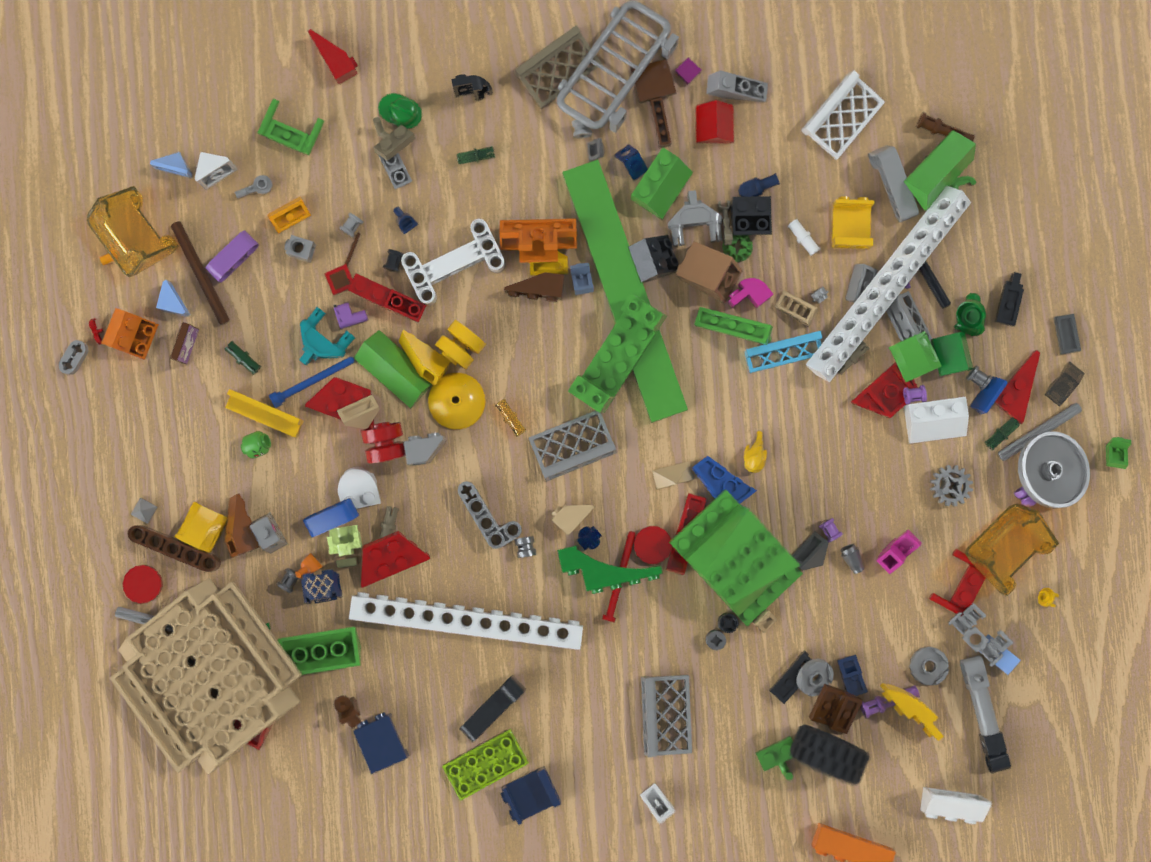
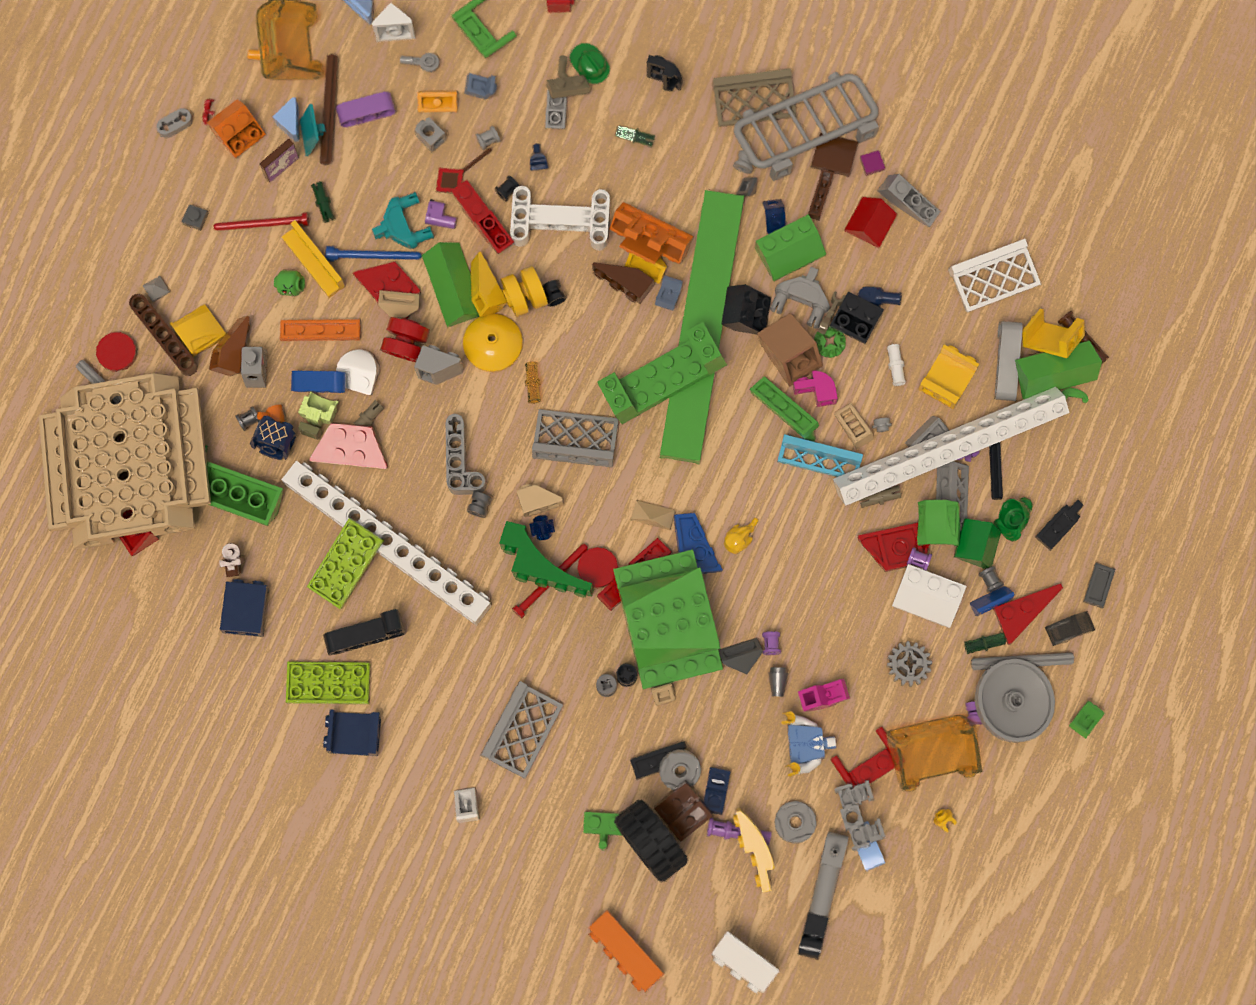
camera: 35 degrees right, 10 degrees down
none -> dark grey plate [181,204,208,231]
none -> red bar [213,212,309,231]
none -> orange tile [280,319,361,341]
none -> teal piece [299,104,326,156]
none -> lime tile [307,518,384,609]
none -> sand blue bracket [464,73,497,100]
none -> black wheel [542,280,566,307]
none -> torso [781,711,836,777]
none -> yellow panel [1022,308,1085,358]

